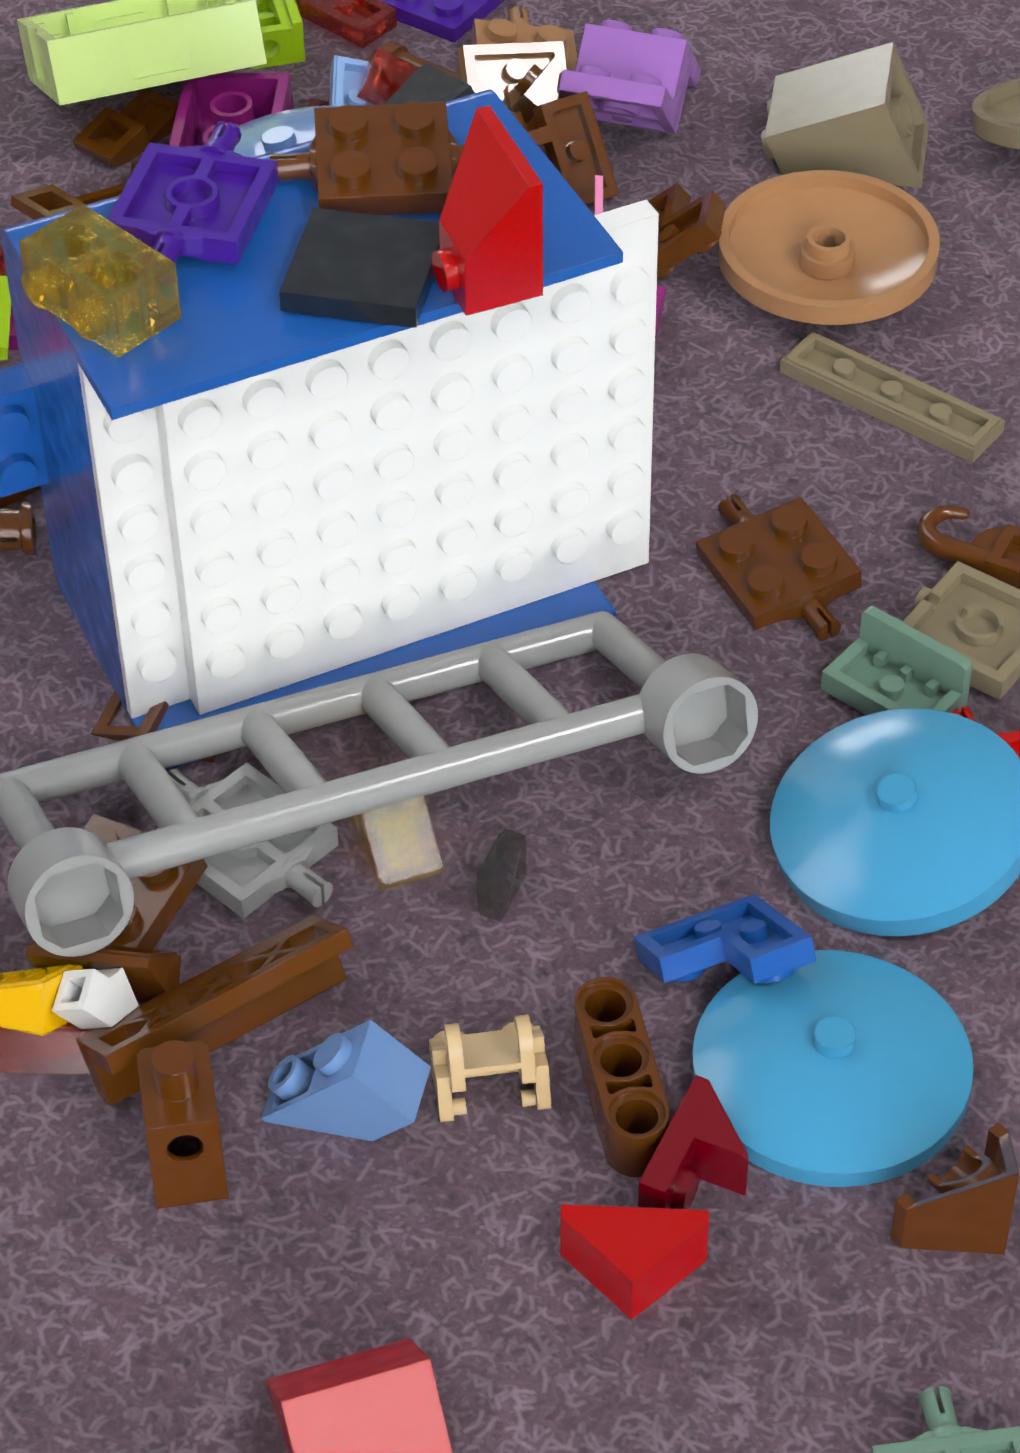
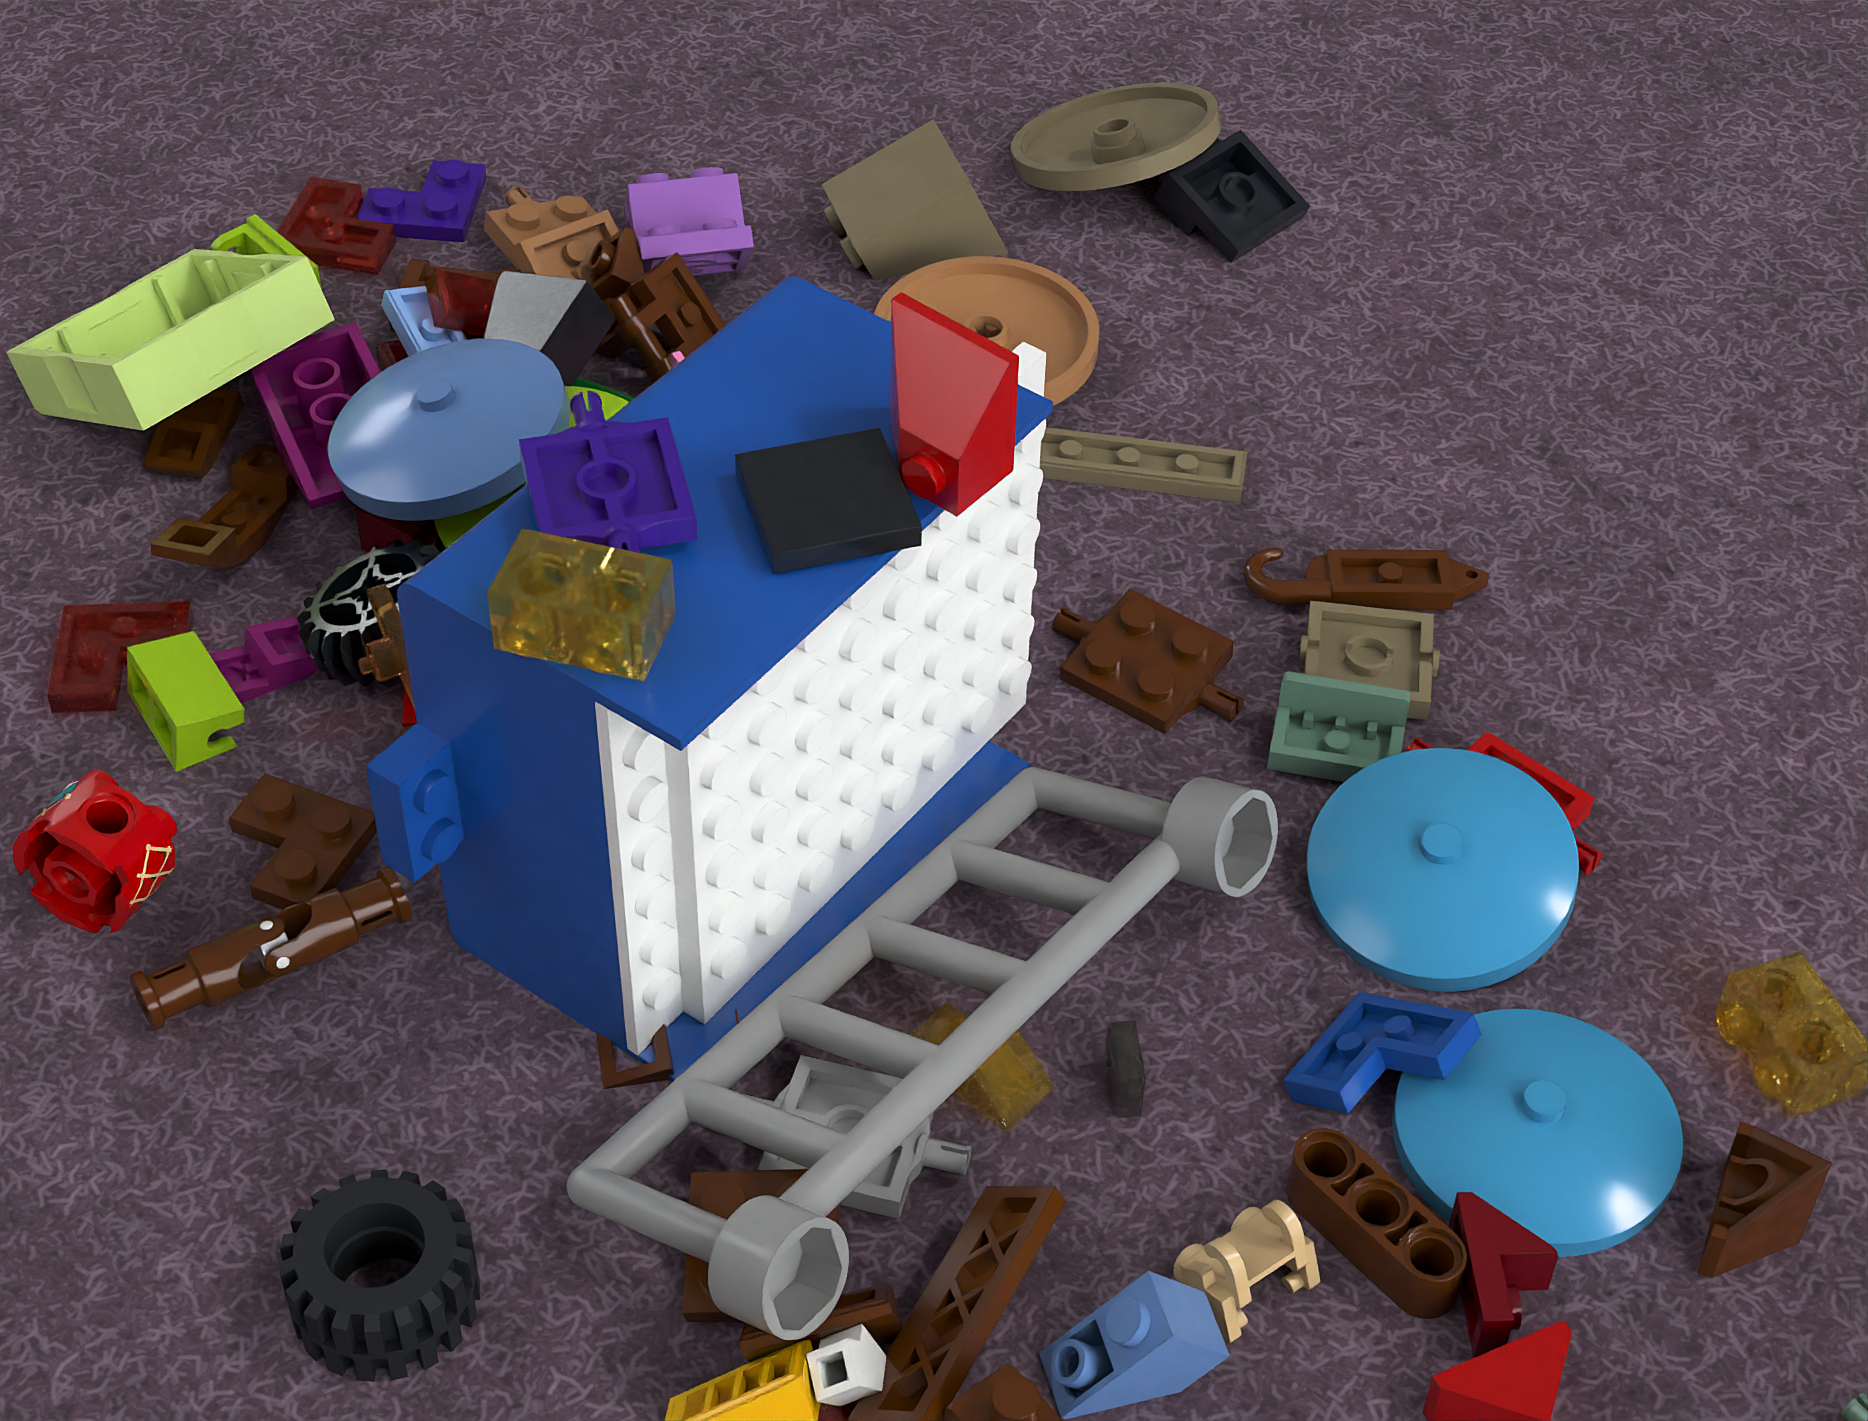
camera: 30 degrees left, 0 degrees up
reddish brown plate [270,101,464,216] -> none

